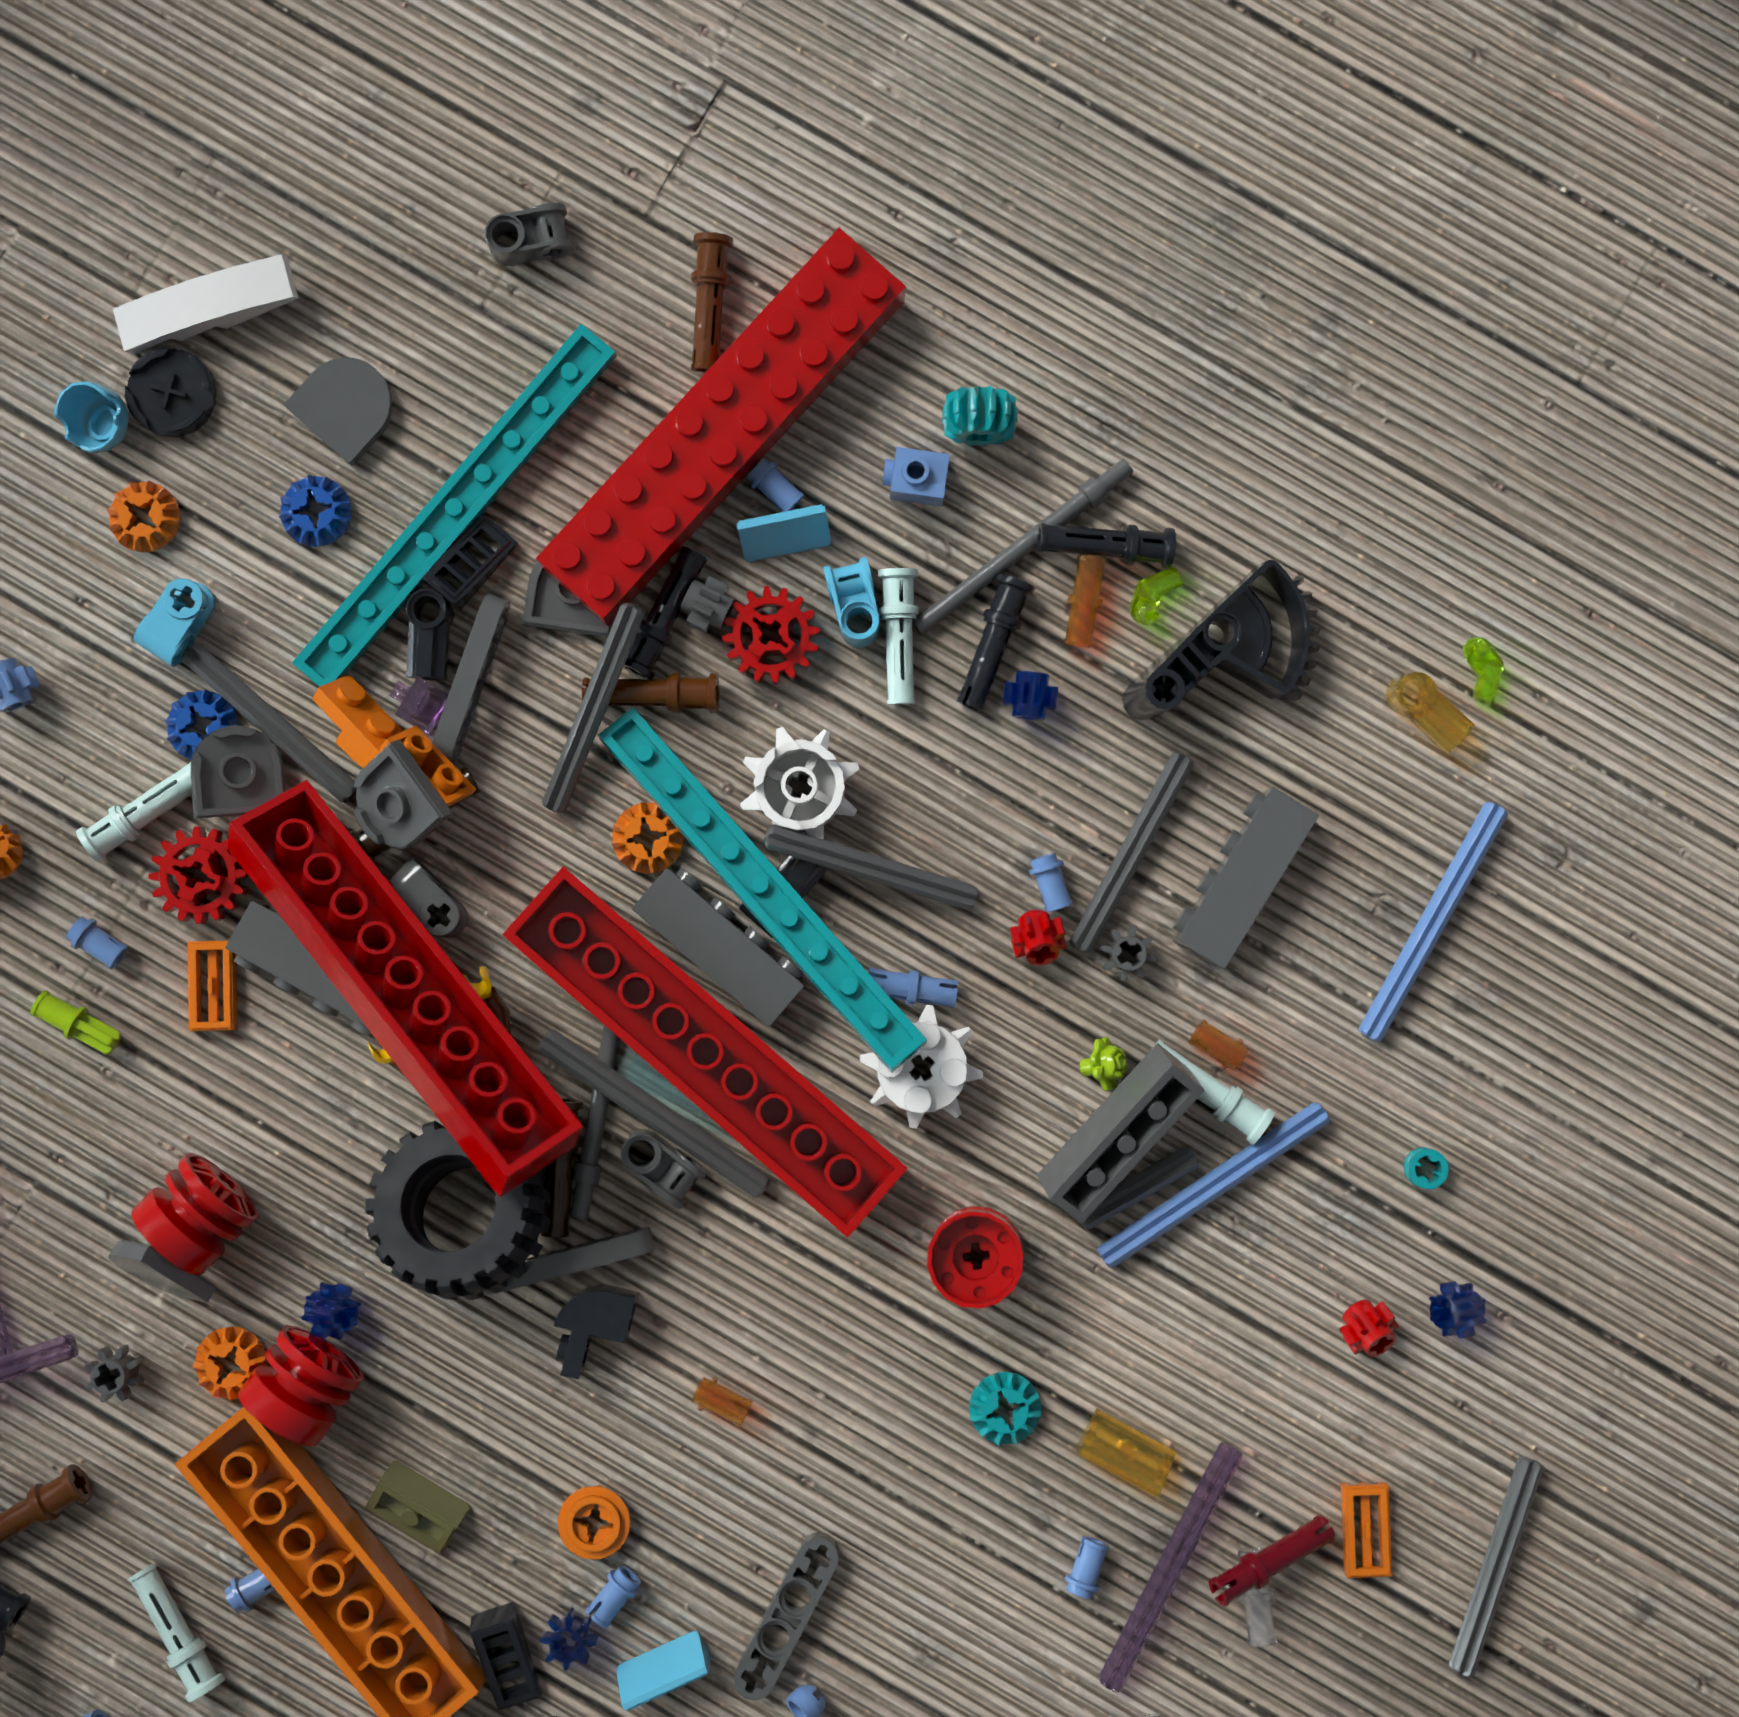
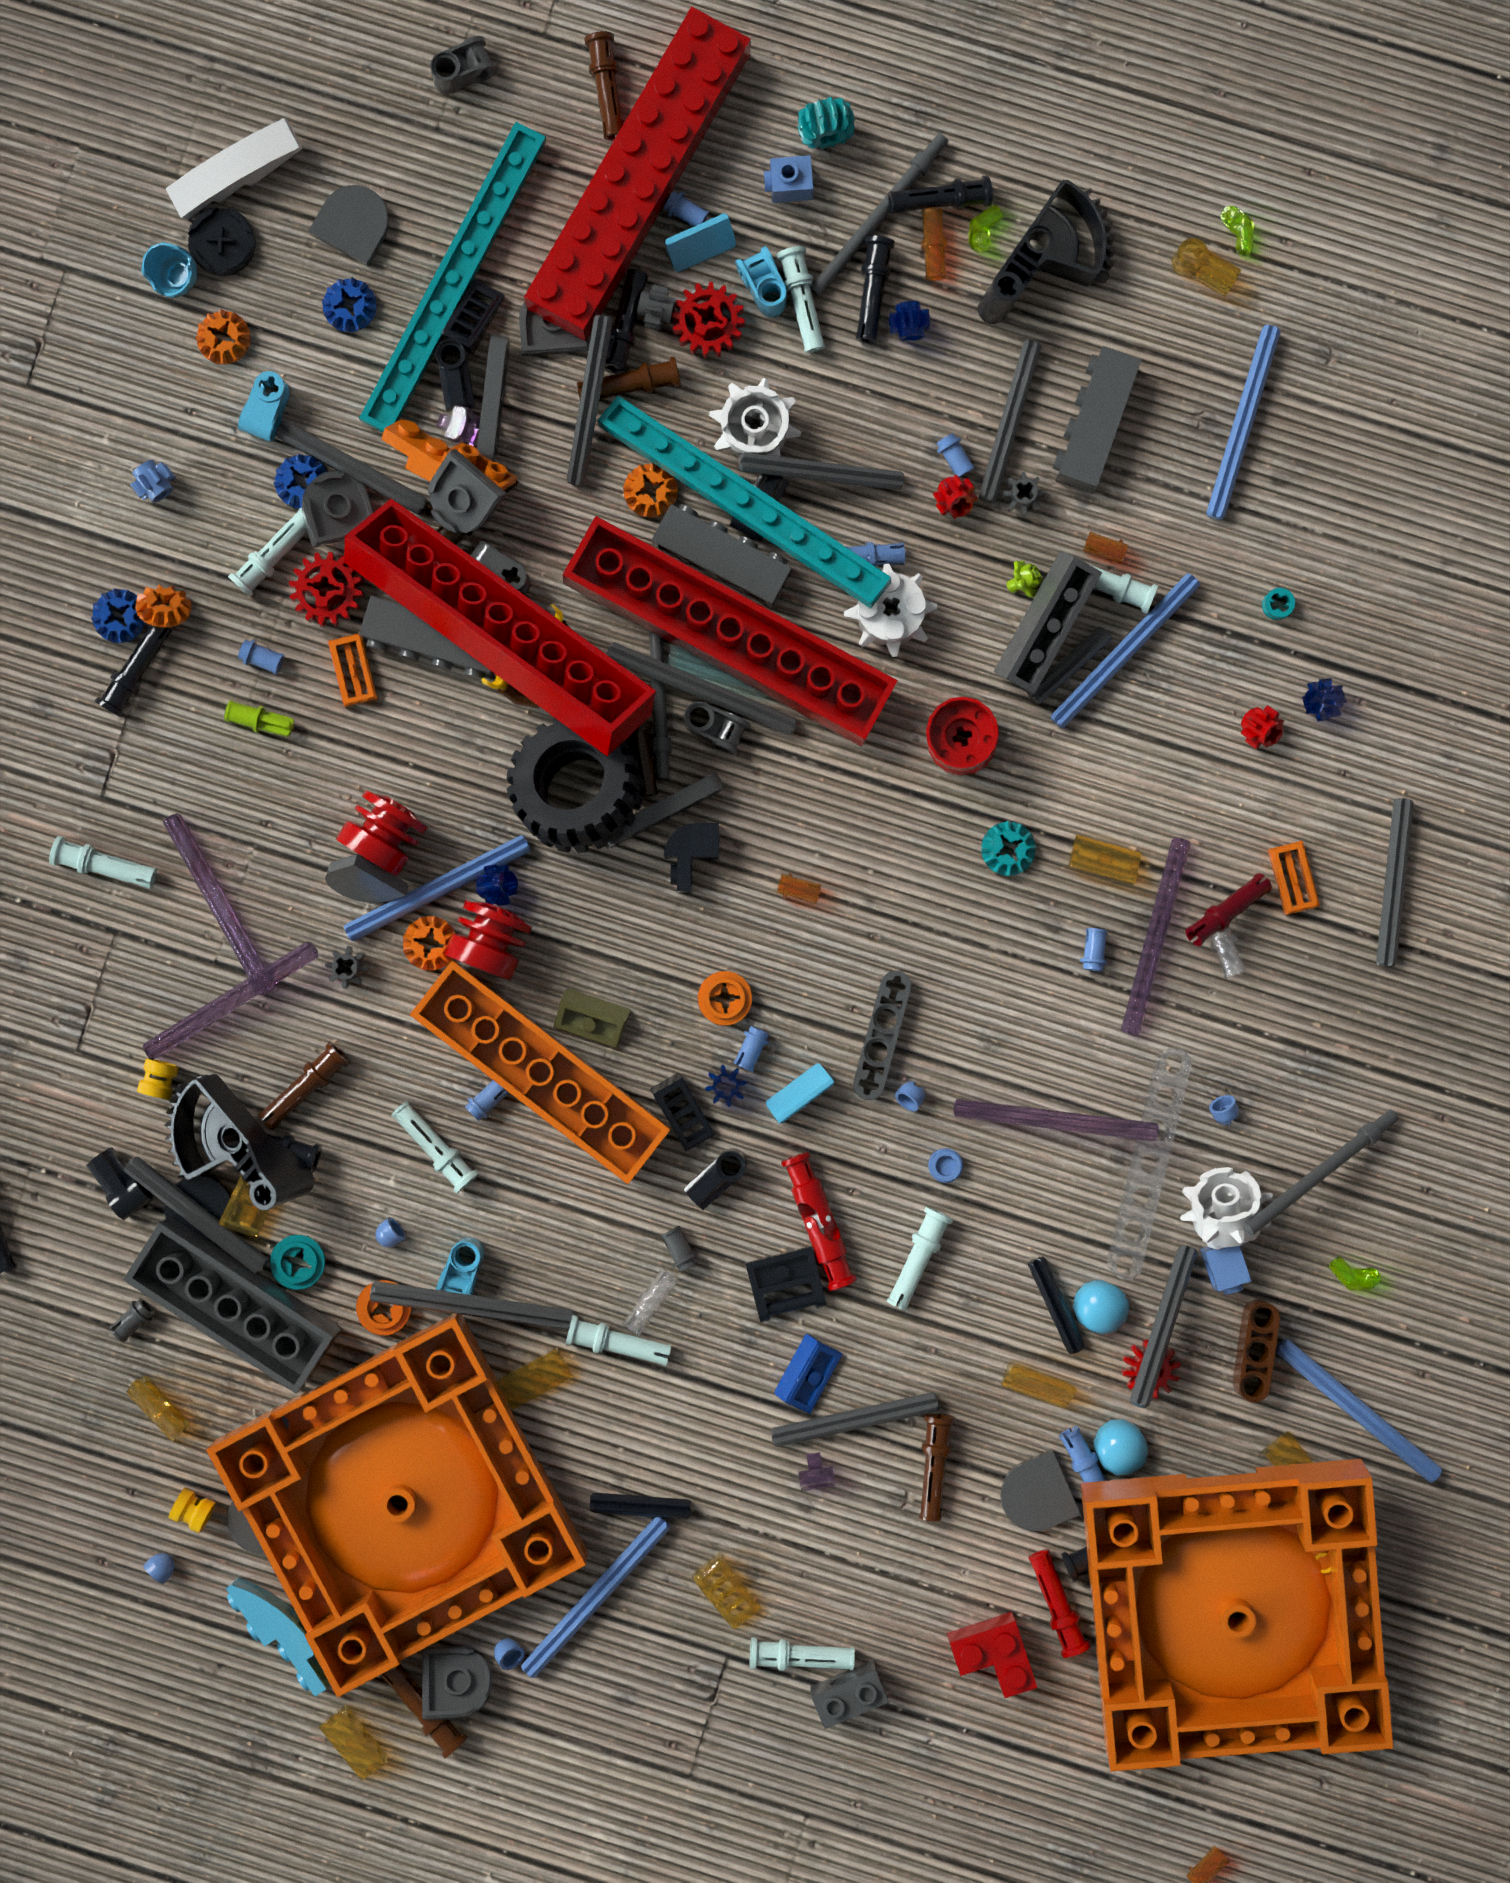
camera: 10 degrees left, 0 degrees up
none -> medium blue axle [344,835,531,941]

